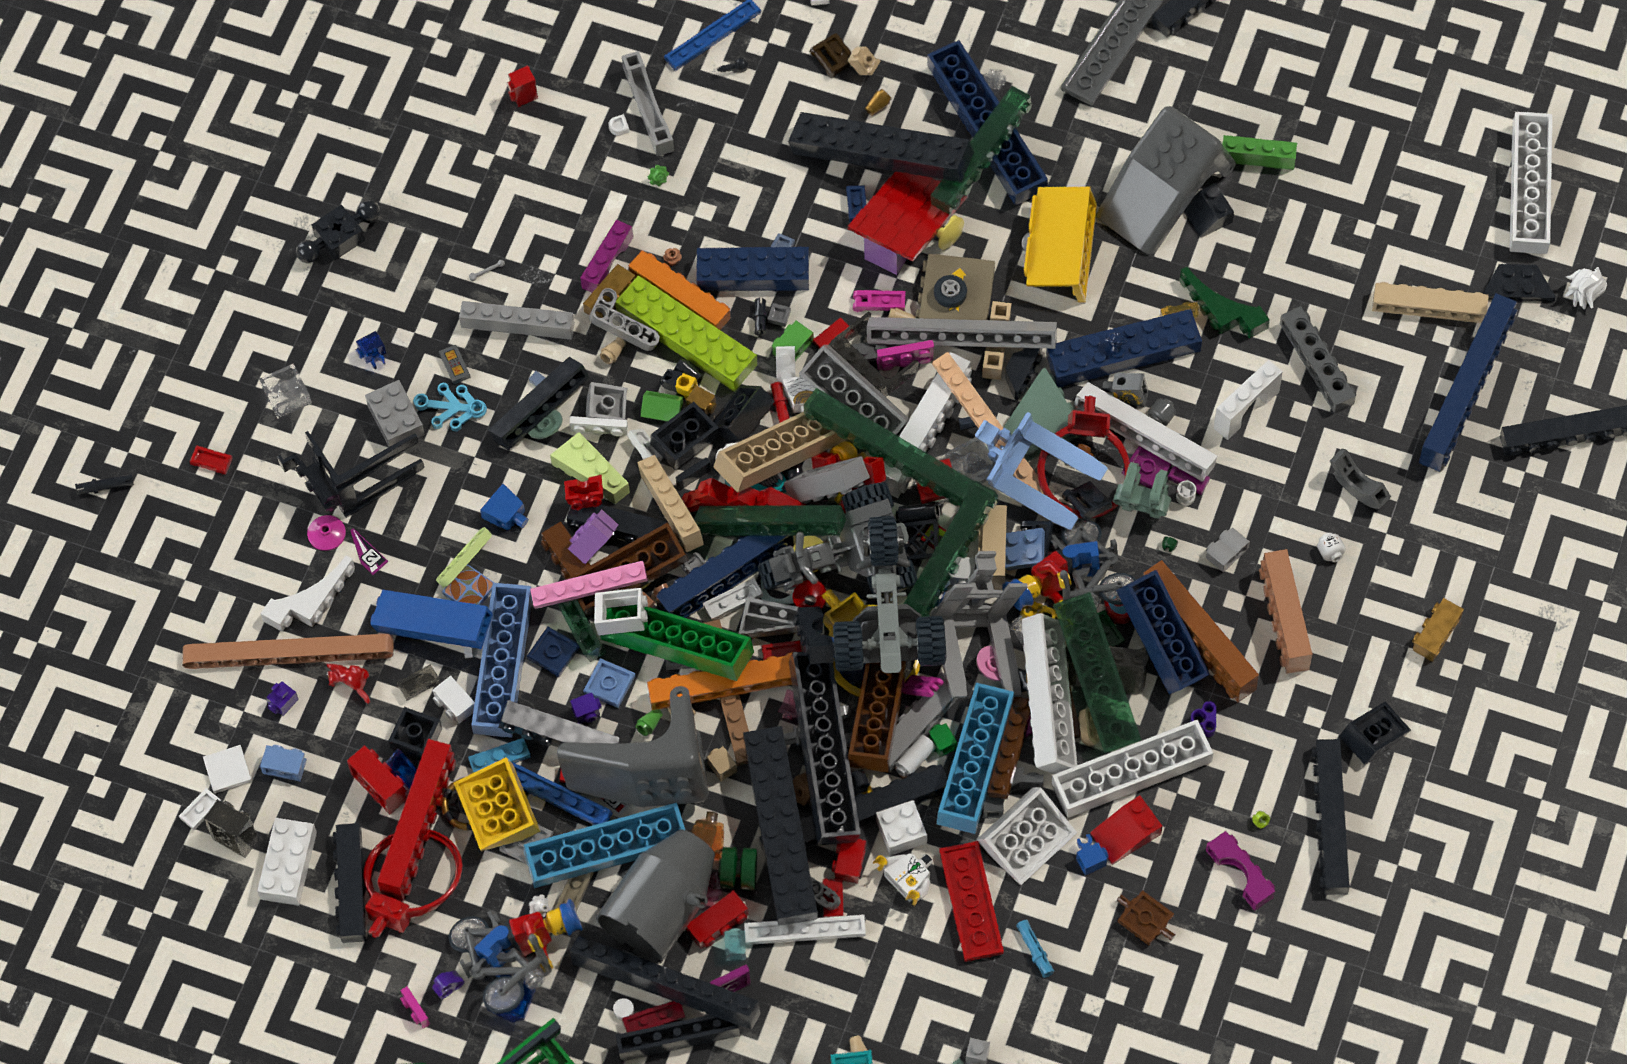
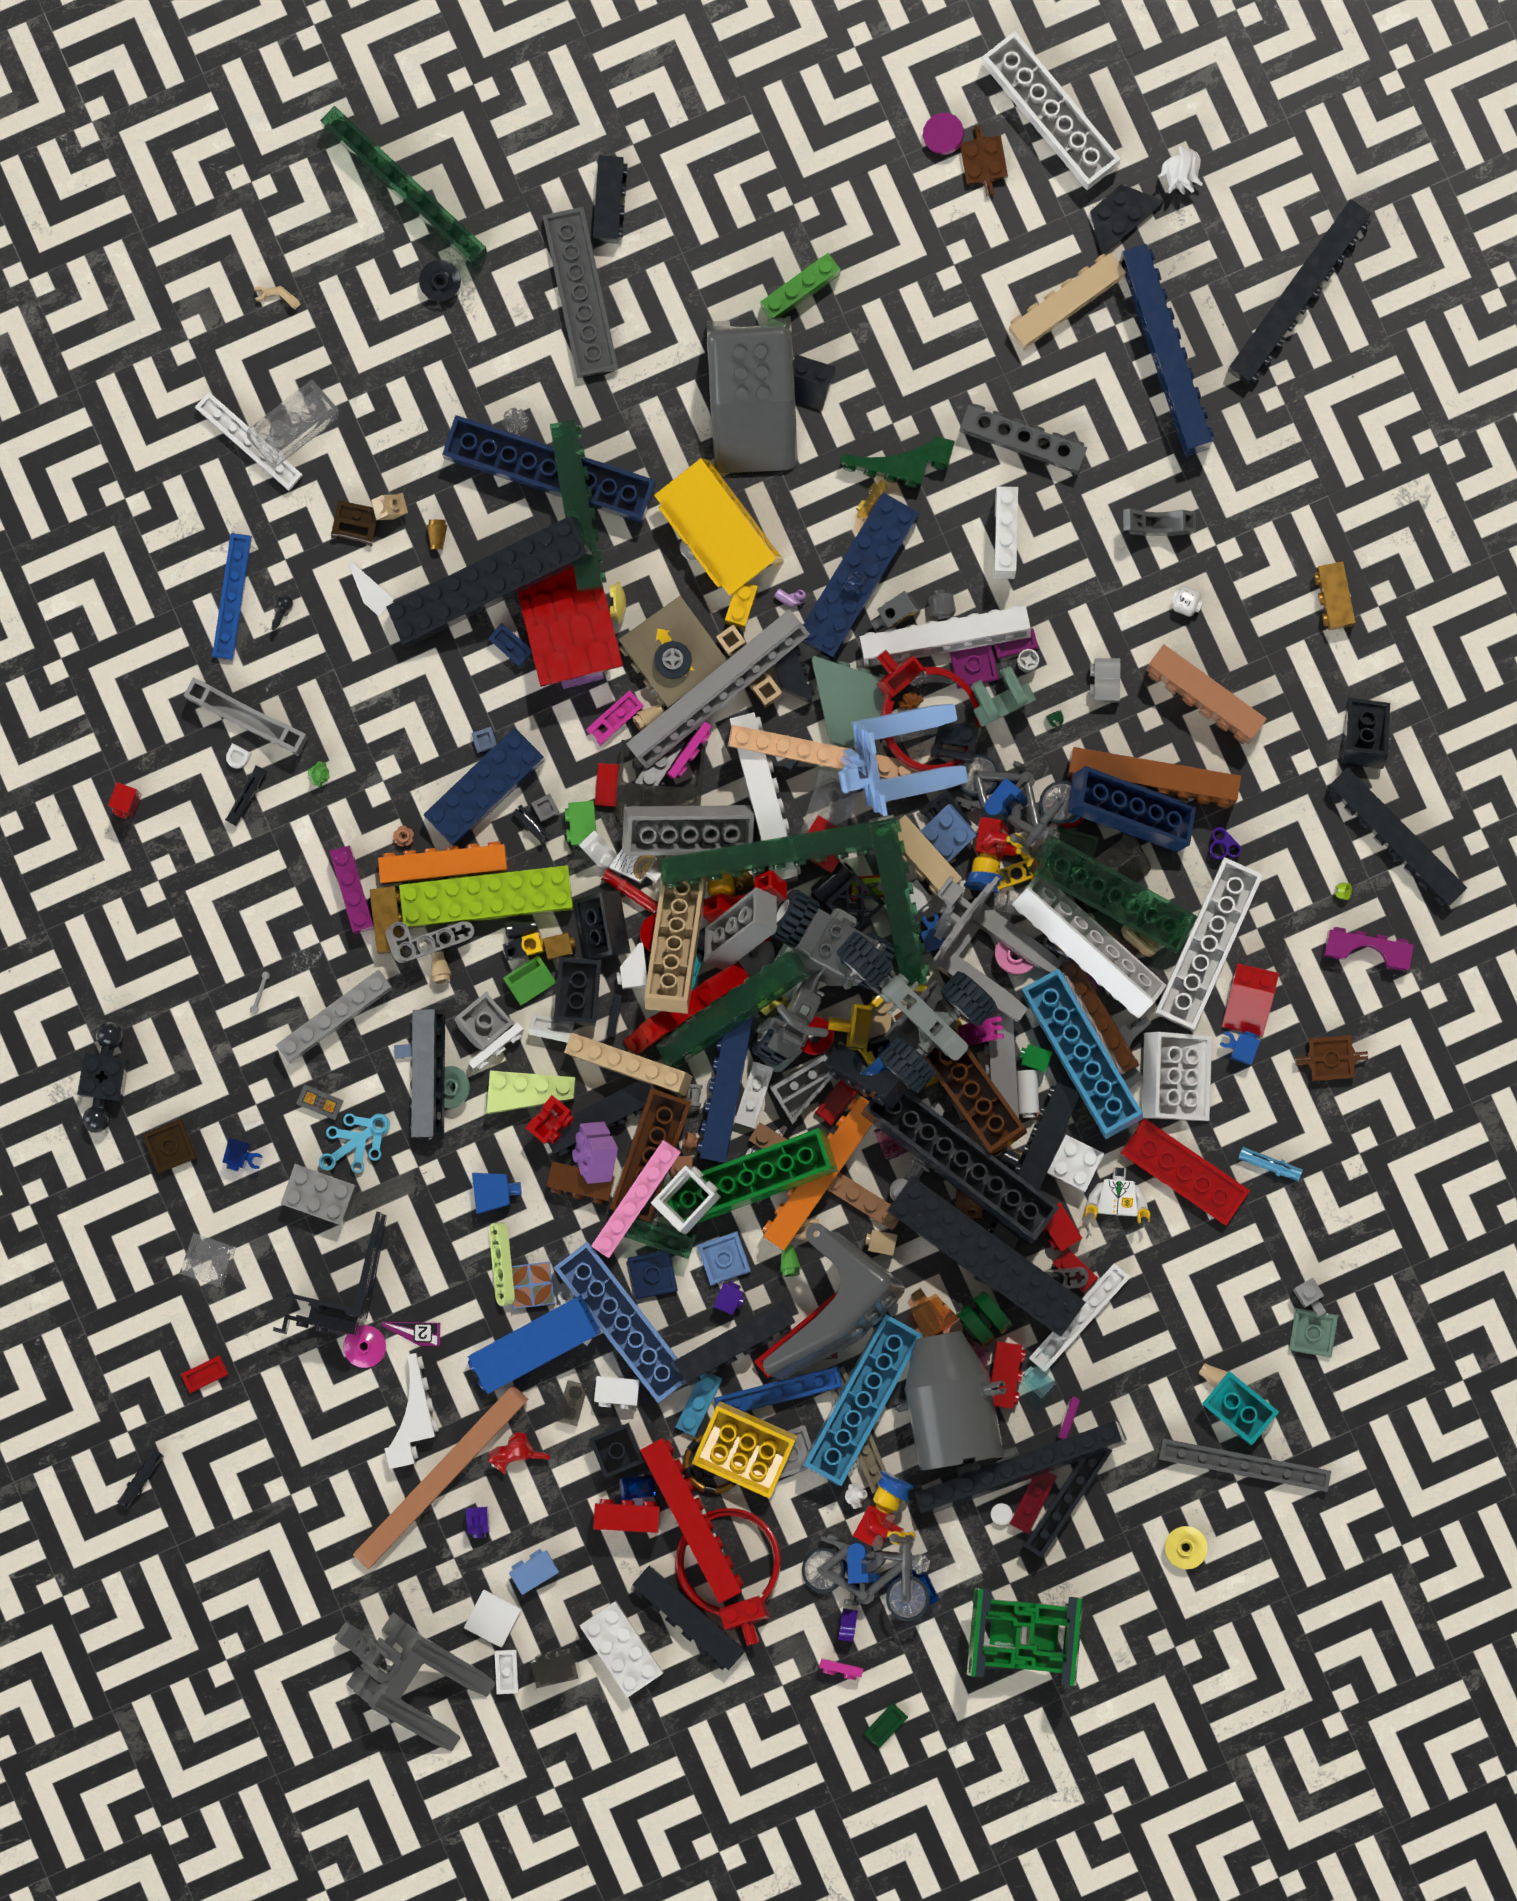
camera: 40 degrees left, 20 degrees up
none -> dark brown plate [142,1118,198,1174]
none -> black pin [225,765,267,827]
none -> dark grey piece [335,1612,496,1751]
none -> white sticker [349,562,394,616]
none -> yellow brick [725,583,758,630]
none -> lavender arm [774,588,806,607]
none -> magenta tile [923,113,965,155]
none -> reddish brown plate [960,125,1008,196]

